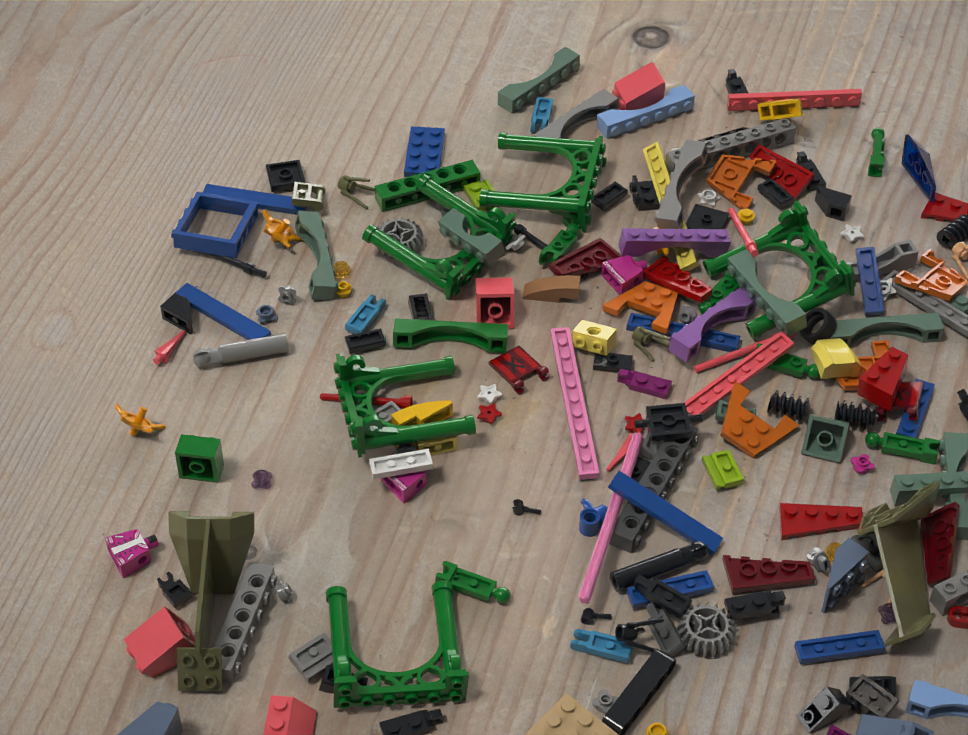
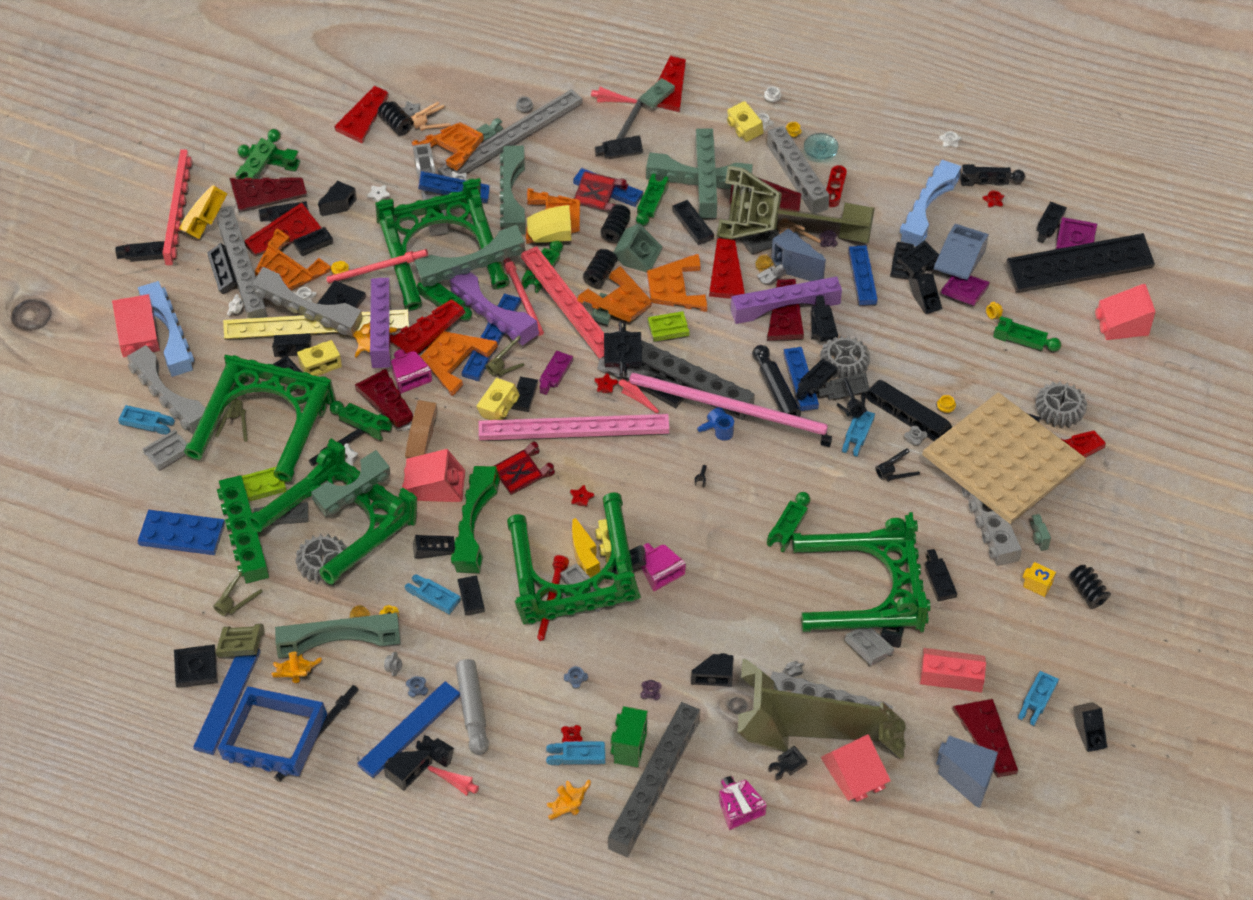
camera: 85 degrees left, 5 degrees up
white plate [369,449,433,480] -> none
white plate [477,384,502,404] -> none
sand green arch [498,47,580,114] -> none
blue tile [608,471,723,555] -> none
light grey plate [678,305,697,324] -> none
black tyre [799,308,837,345] -> none
dark pink plate [851,454,874,474] -> none
red wedge [857,347,909,412] -> none
clear blue wedge [901,134,936,202] -> none
none -> light grey plate [143,430,187,470]
none -> olive plant [215,398,248,442]
none -> dark red wing [229,177,307,212]
none -> green plate [235,129,281,179]
none -> light yellow brick [297,340,342,376]
none -> black plate [416,735,454,767]
none -> dark azure hinge [546,741,605,765]
none -> red plate [561,725,583,743]
none -> sand blue plate [564,666,588,688]
none -> dark grey brick [608,702,700,858]
none -> orange wing [647,254,707,312]
none -> black plate [672,199,714,245]
none -> black slope [691,653,734,687]
none -> medium lavender arch [731,276,842,324]
none -> black plant [875,448,920,482]

